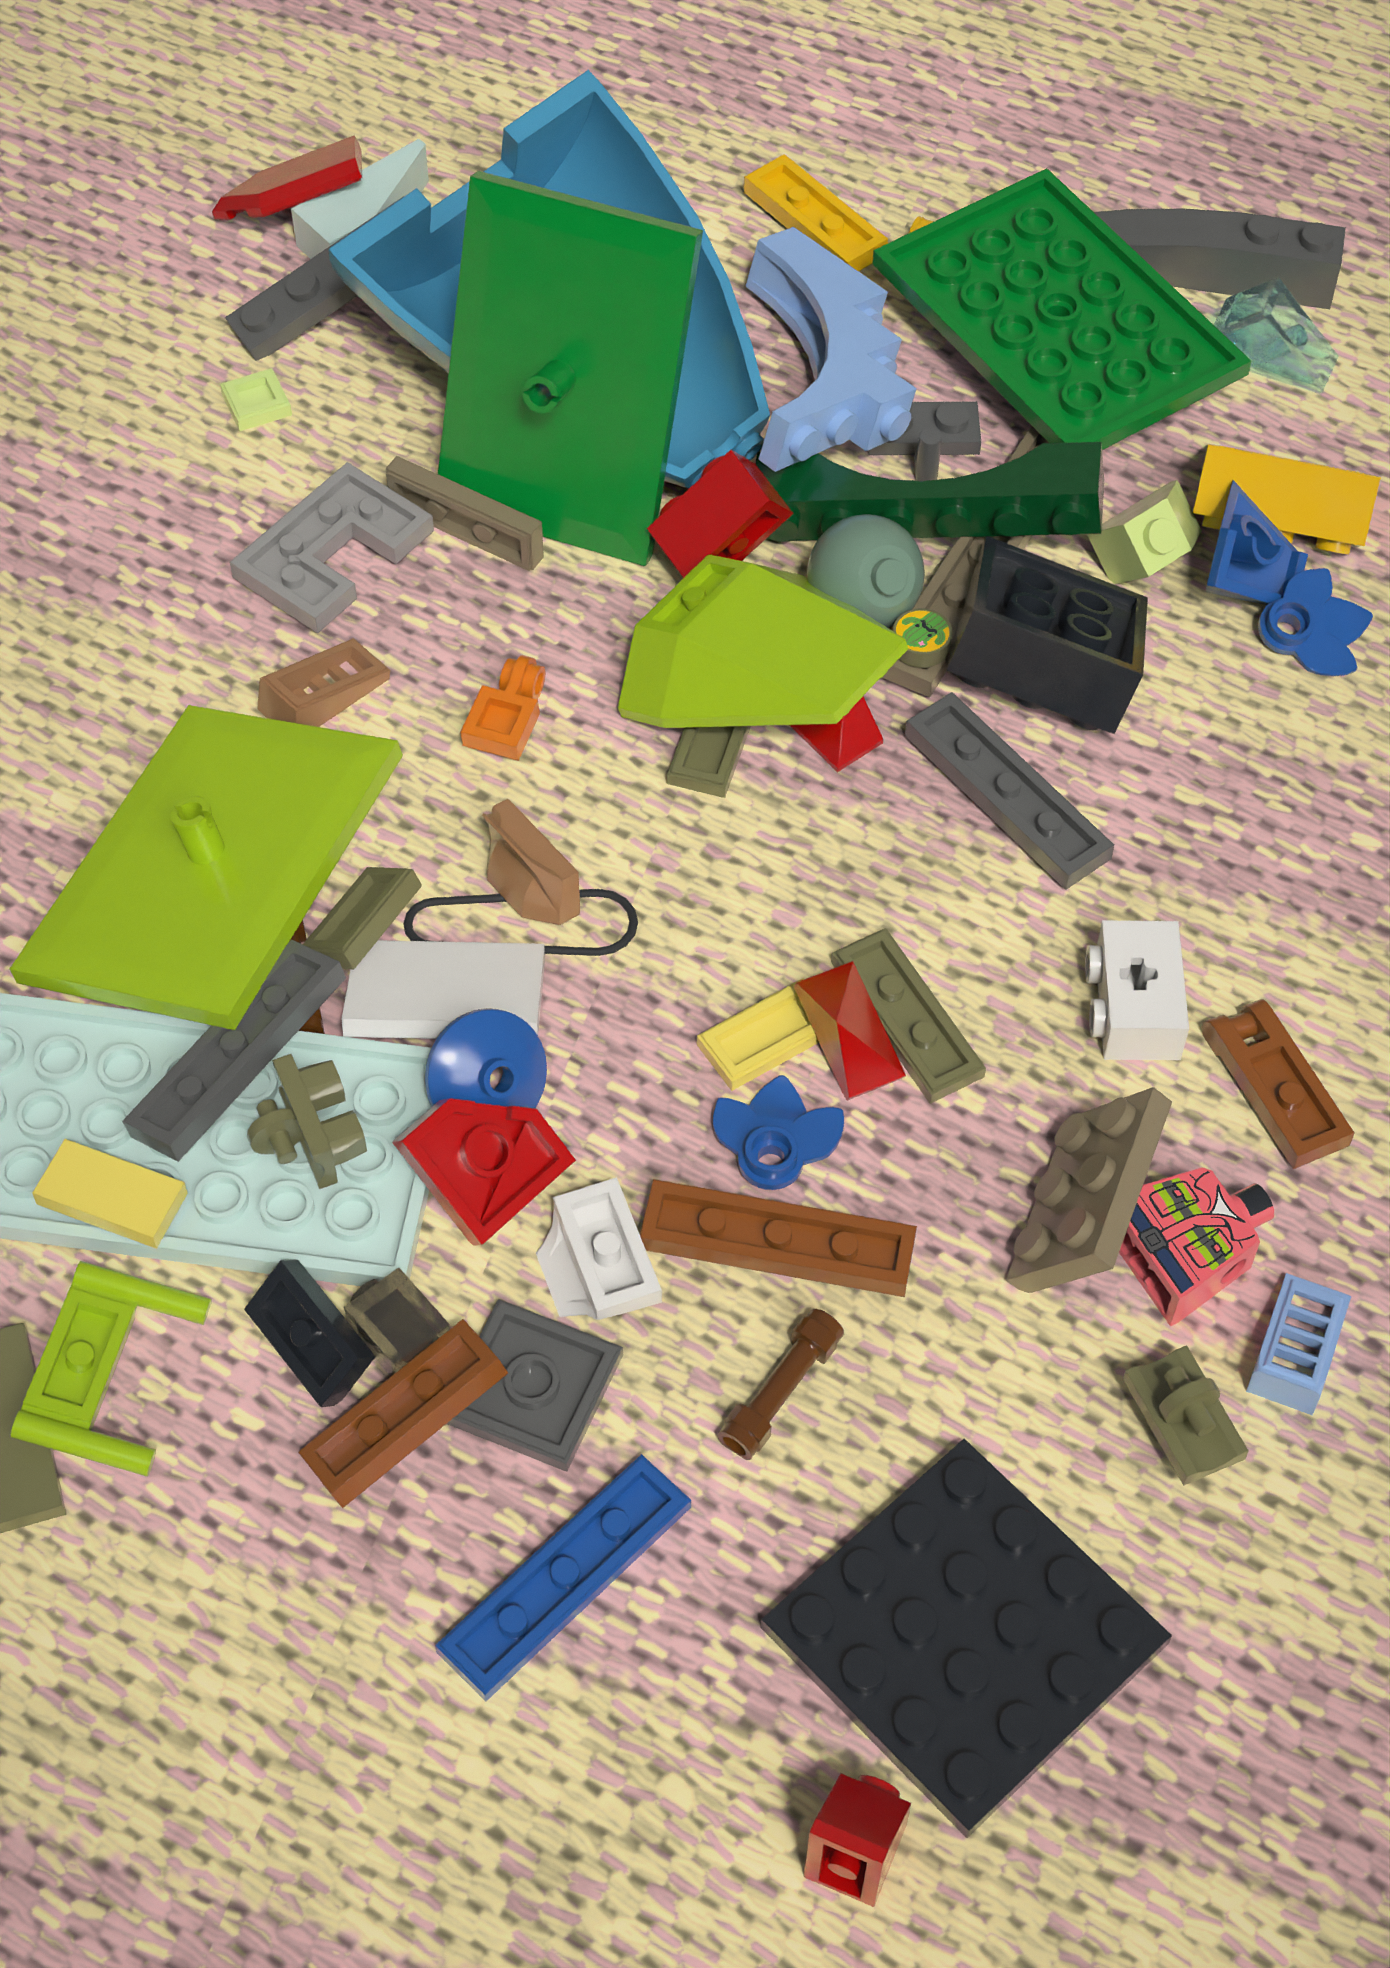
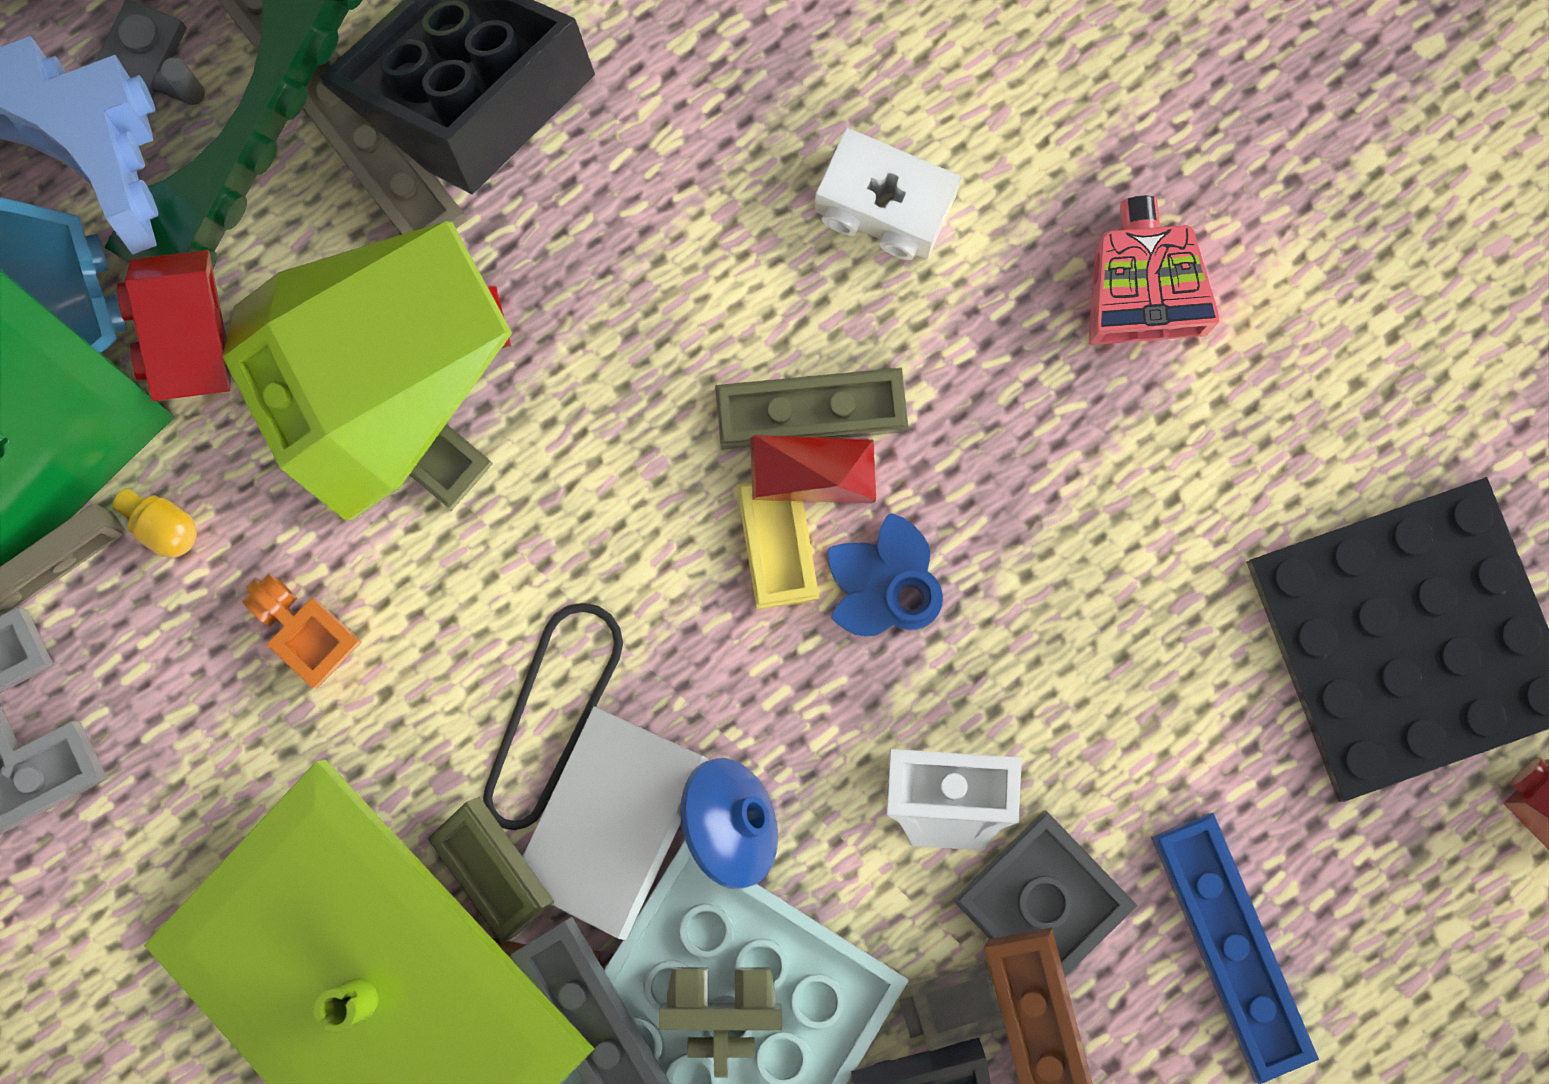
camera: 65 degrees left, 25 degrees up
medium nougat slope [257,638,391,727] -> none
red plate [392,1098,576,1246] -> none
medium nougat slope [482,799,580,925] -> none
dark orange plate [640,1179,917,1297] -> none
reddish brown bar [717,1309,844,1460] -> none
sand green brick [807,514,925,628] -> none
tile [893,608,952,668] -> none
dark grey plate [905,692,1114,890] -> none
dark tan plate [1006,1087,1172,1293] -> none
olive hips [1123,1345,1249,1486] -> none
dark orange plate [1202,999,1355,1169] -> none
light blue slope [1246,1273,1351,1416] -> none
none -> yellow cylinder [112,488,197,558]

